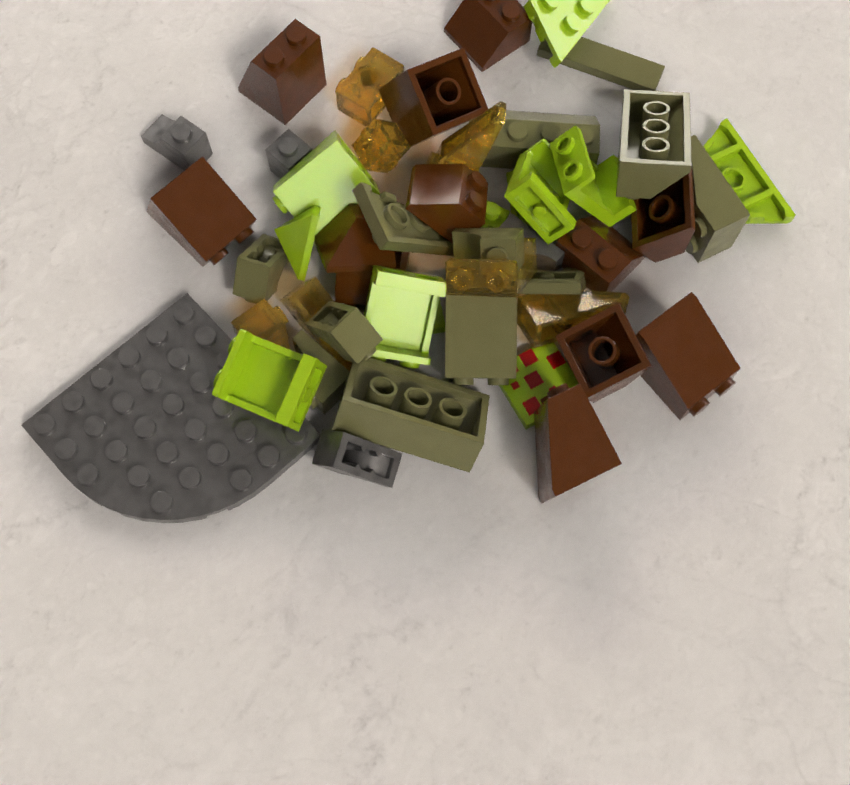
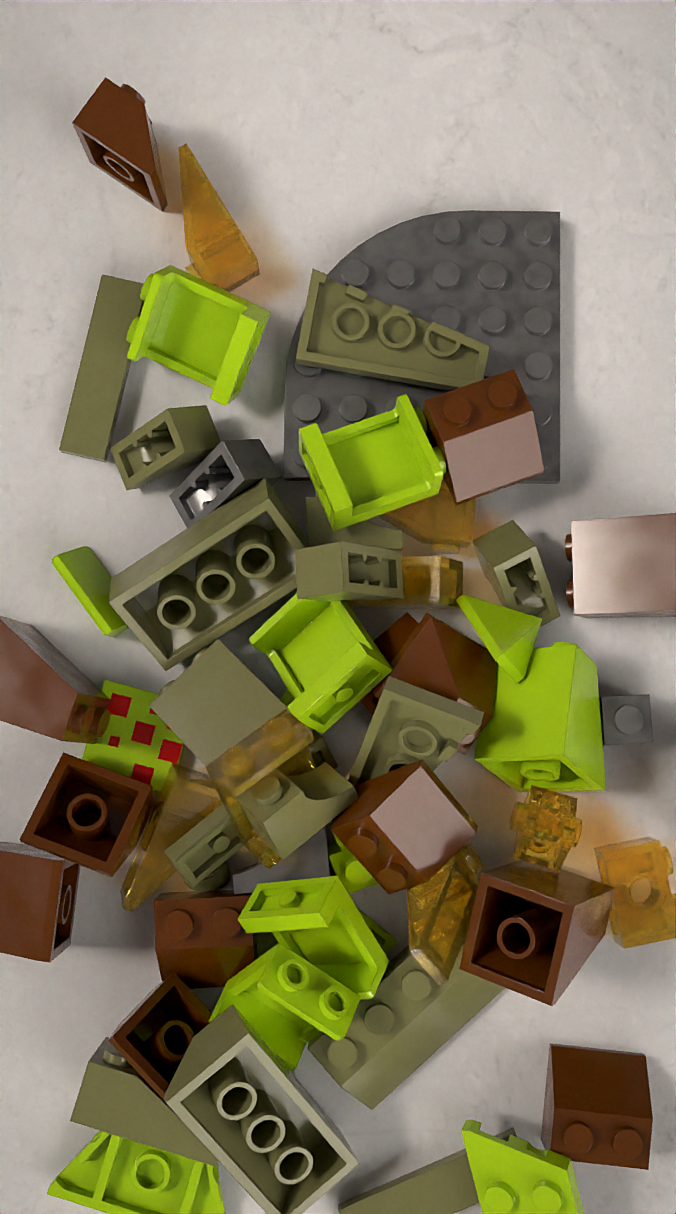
camera: 135 degrees right, 15 degrees up
none -> lime slope [51,546,129,638]
none -> olive tile [59,274,145,463]
none -> reddish brown slope [72,77,168,212]
none -> olive arch [110,405,221,490]
none -> lime panel [126,265,271,406]
none -> clear yellow slope [178,143,260,292]
none -> olive wing [296,269,490,391]
none -> slope [423,369,544,505]

